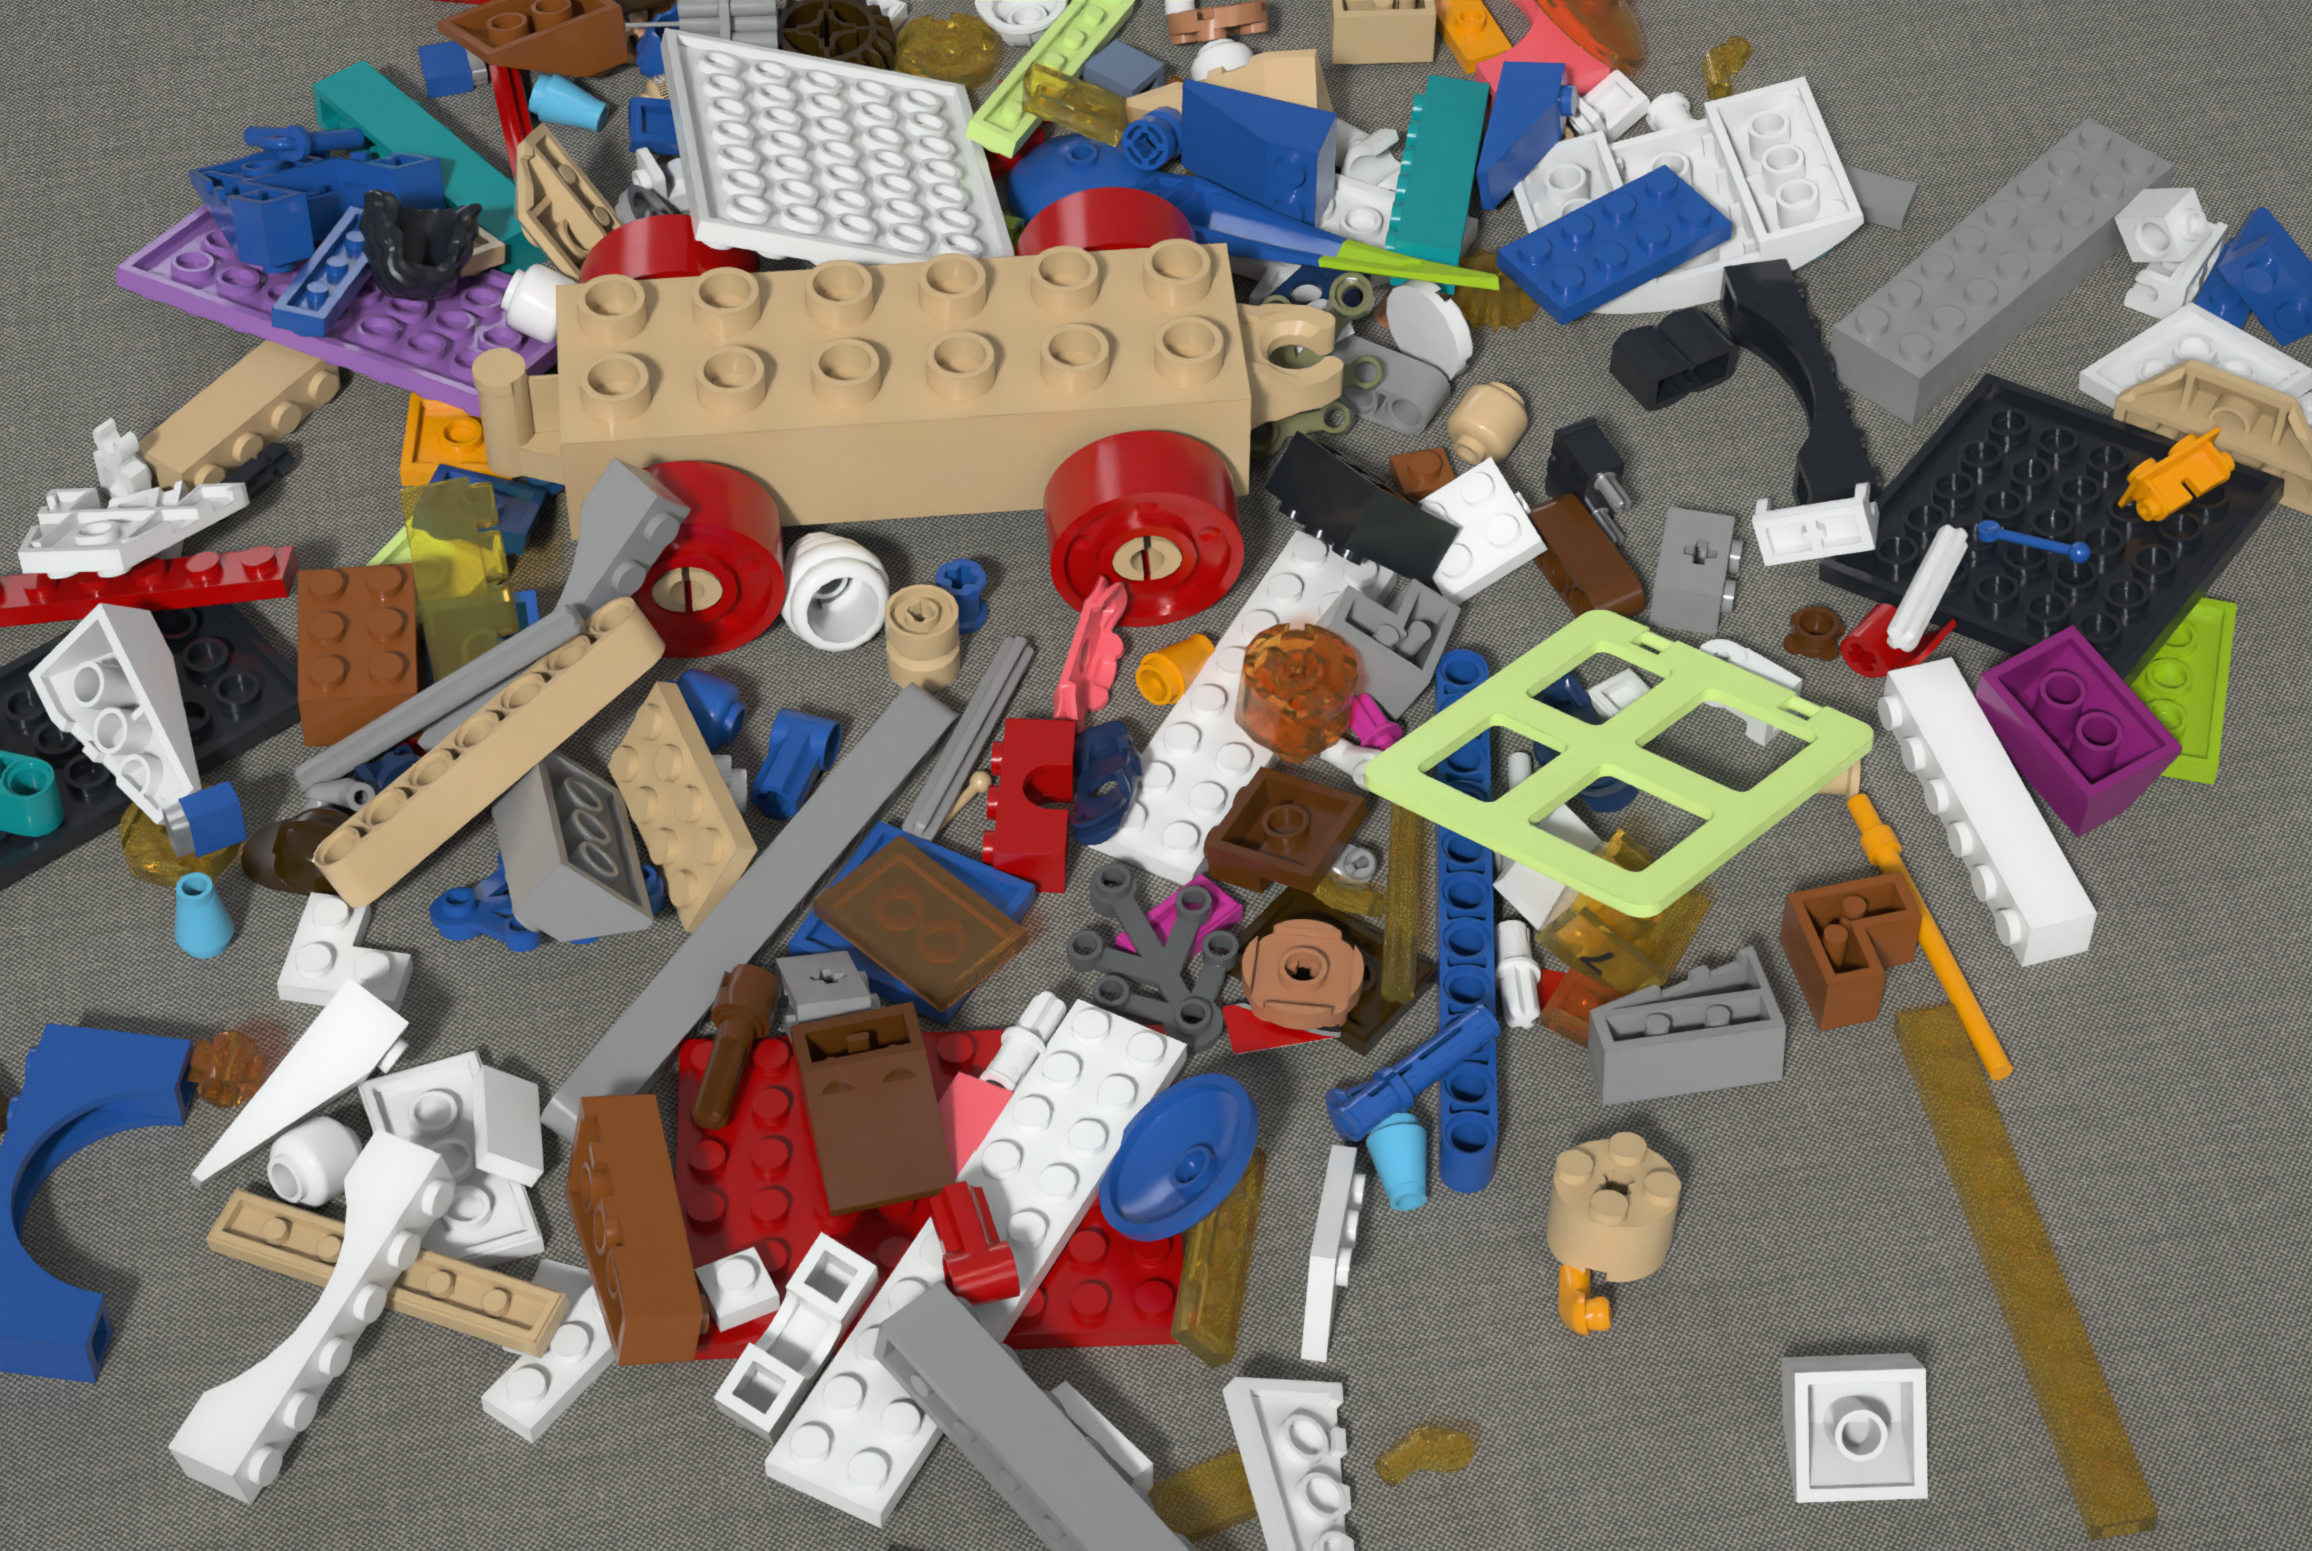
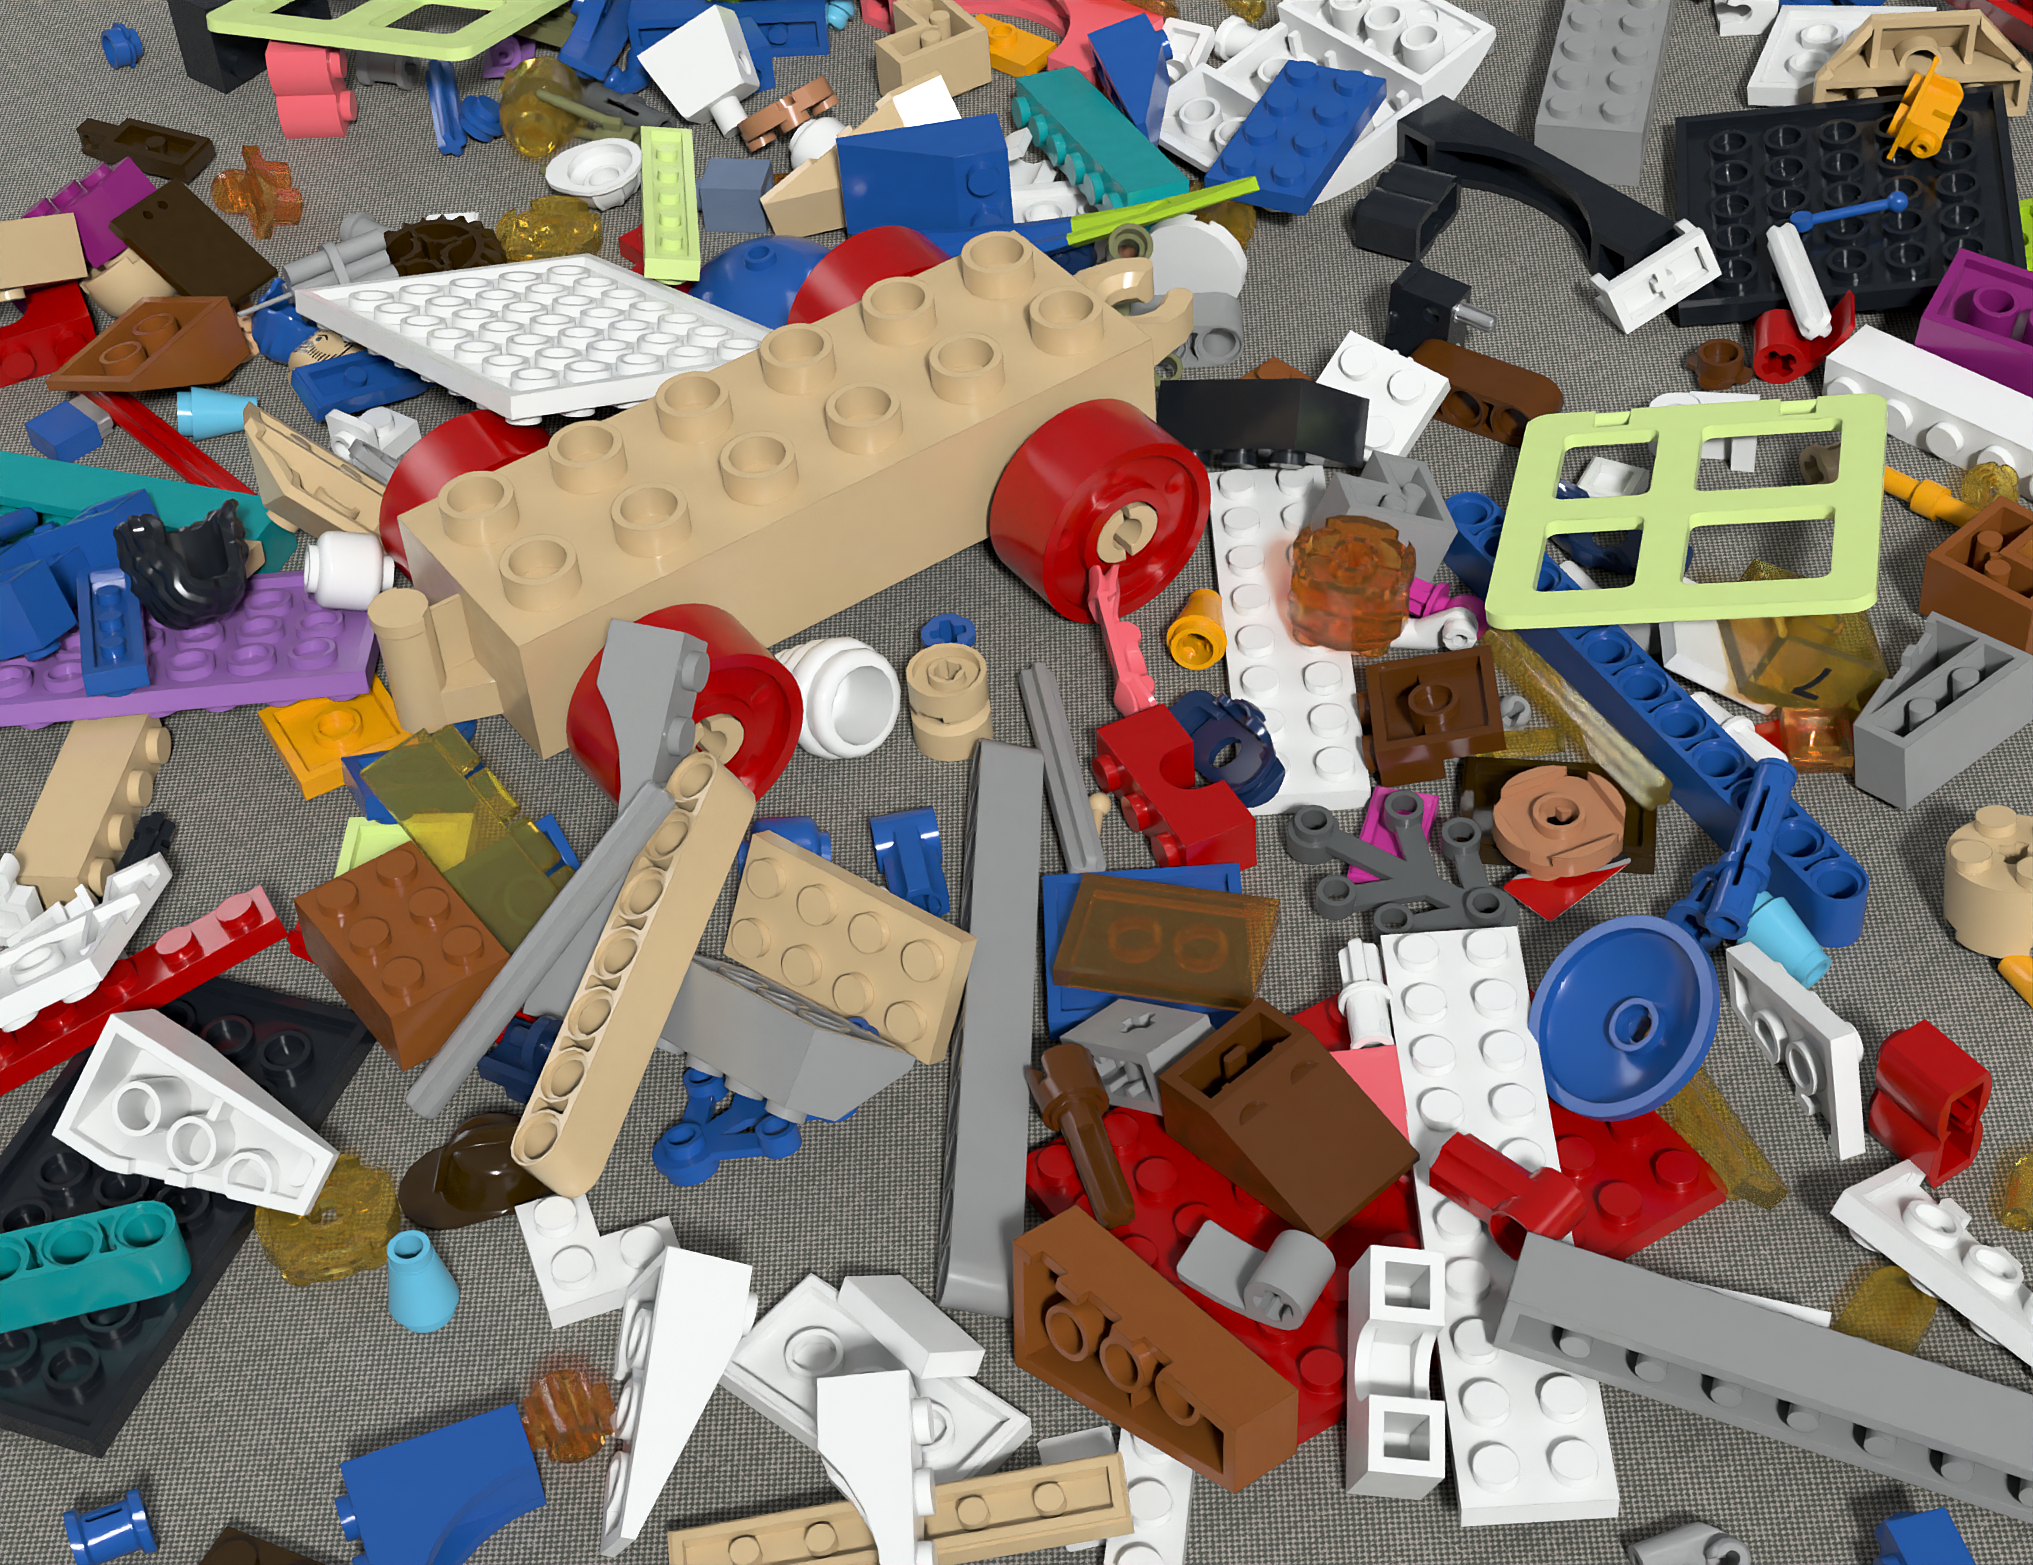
camera: 25 degrees left, 5 degrees down
blue piece [162,780,248,858] -> none
white head [267,1116,363,1209] -> none
light grey arm [303,778,375,812] -> none
white plate [695,1247,780,1332] -> none
clear yellow plate [1022,61,1126,147] -> none
blue wheel [1121,106,1182,171] -> none
tan head [1446,381,1528,465] -> none
light grey brick [1649,507,1743,635] -> none
none -> light grey panel [1176,1220,1336,1330]
none -> red brick [1868,1019,1992,1189]
none -> clear yellow plate [1961,462,2020,511]

